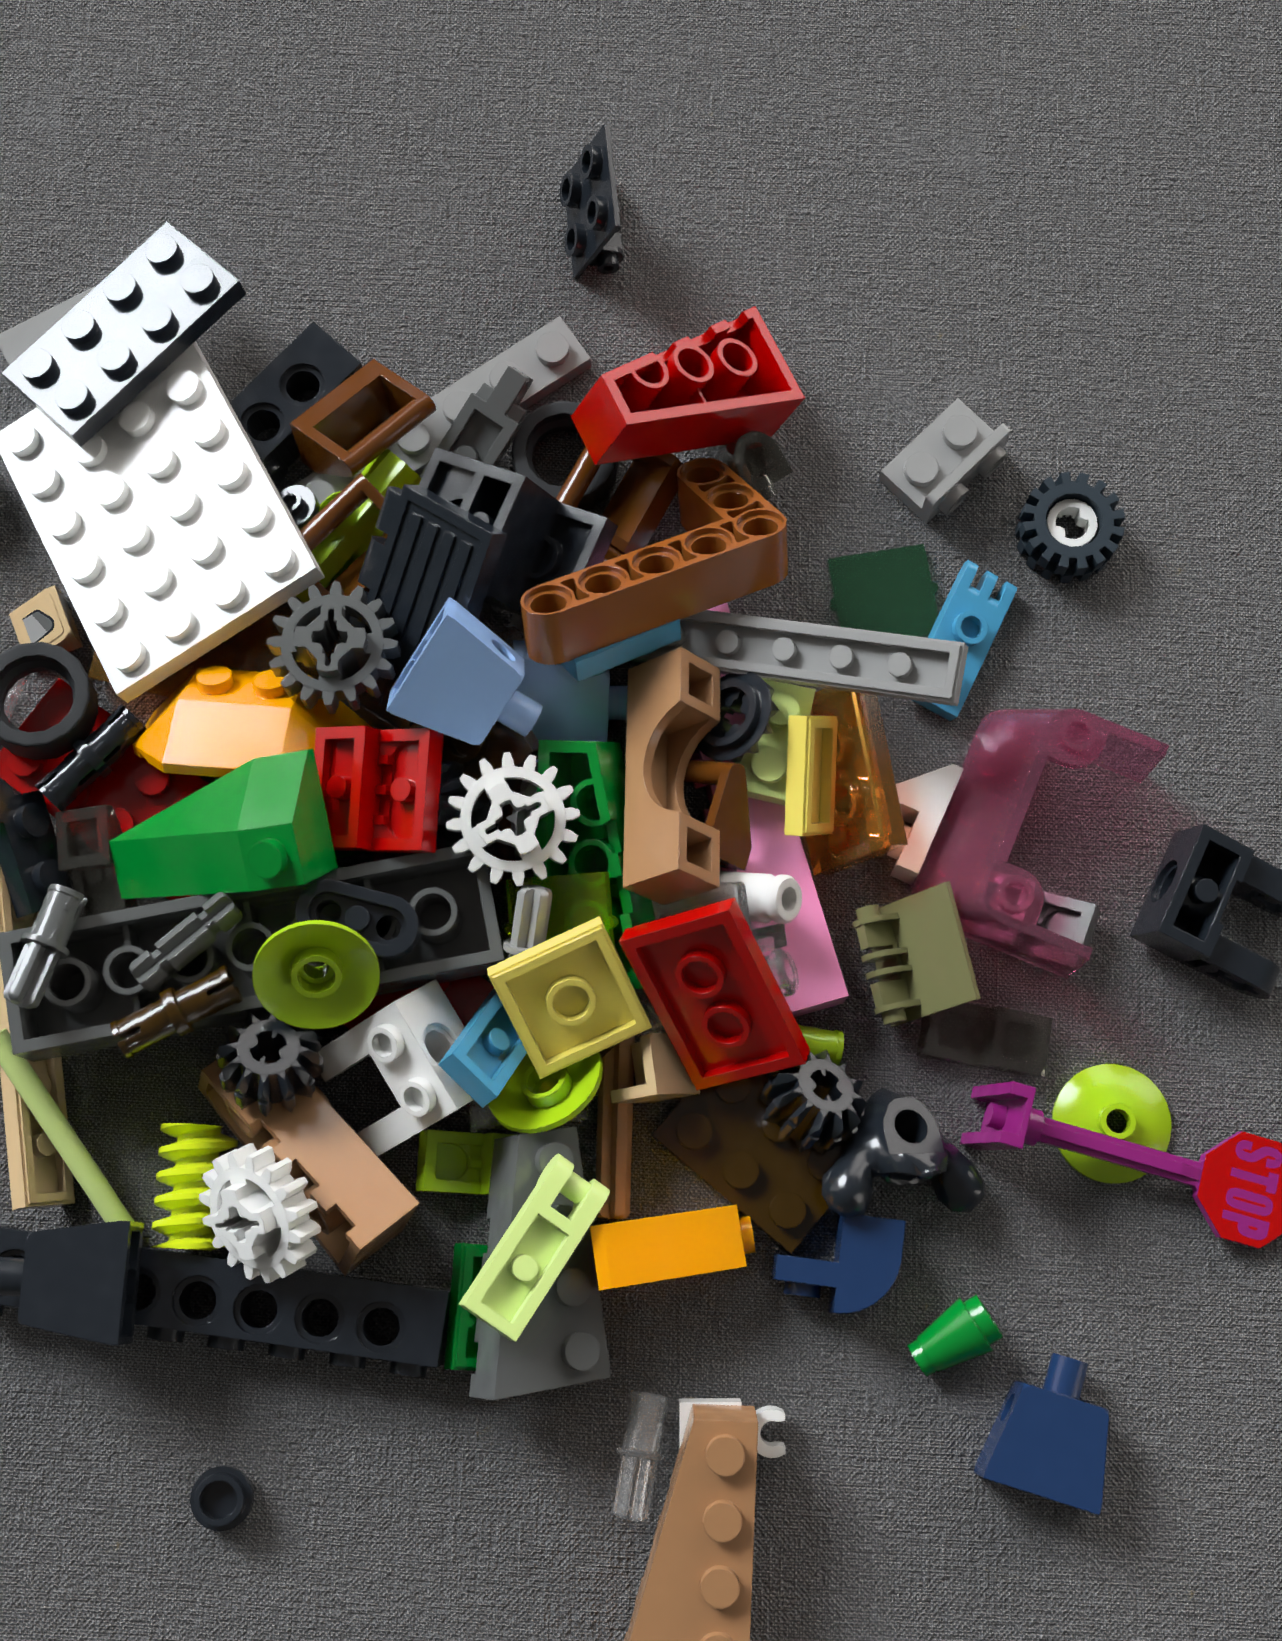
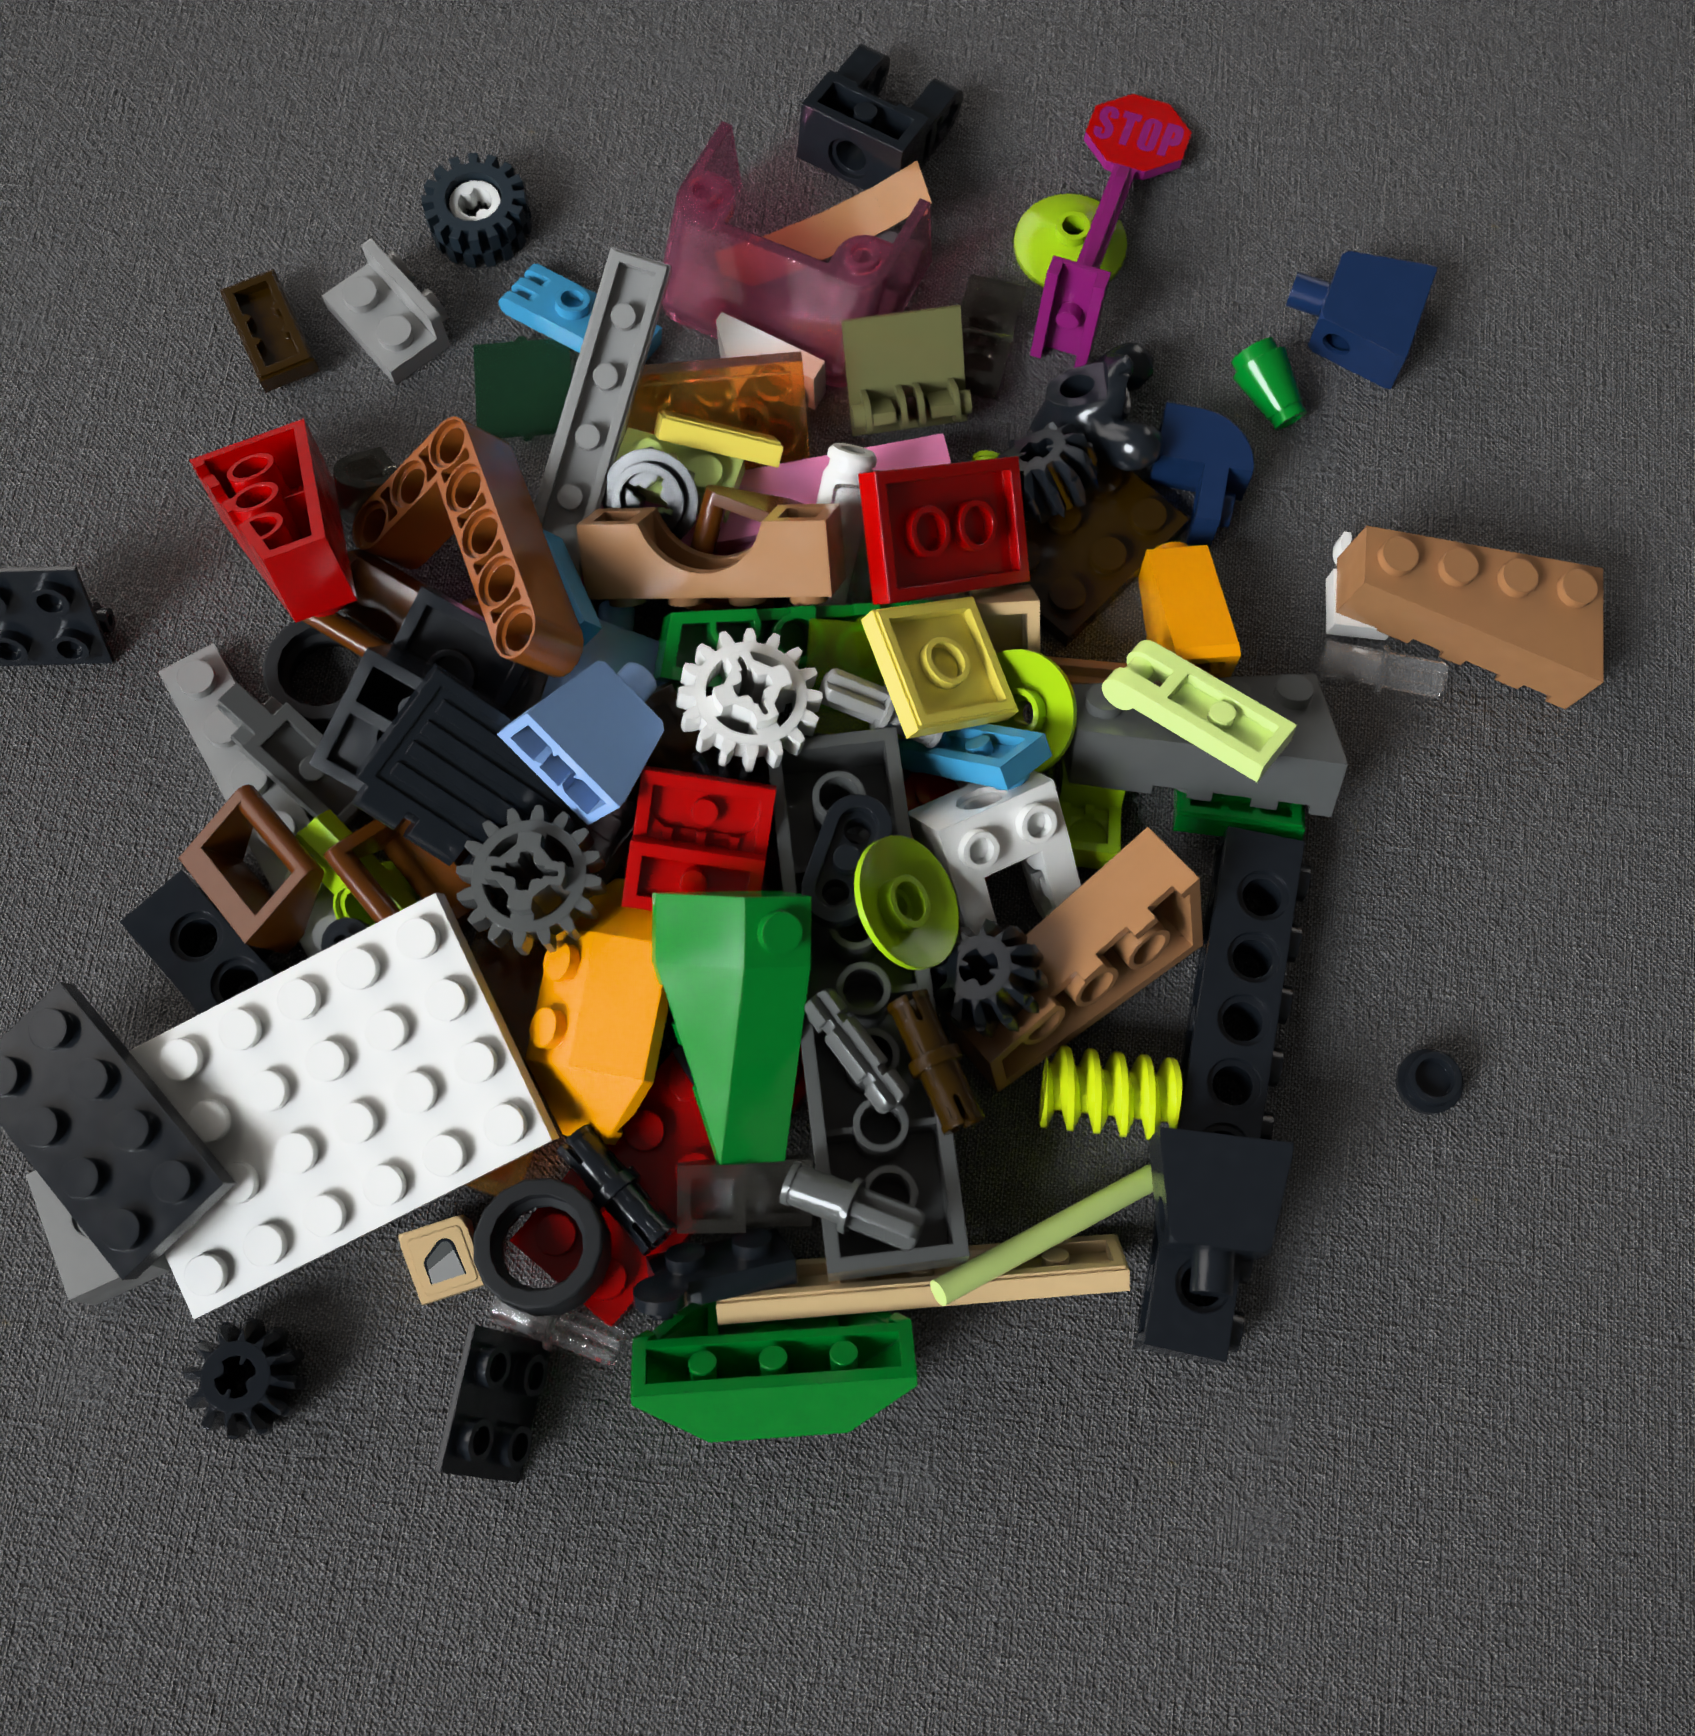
camera: 85 degrees left, 5 degrees down
white gear [199,1143,321,1283] -> none
none -> dark brown plate [219,269,320,393]
none -> medium nougat sticker [716,160,932,294]

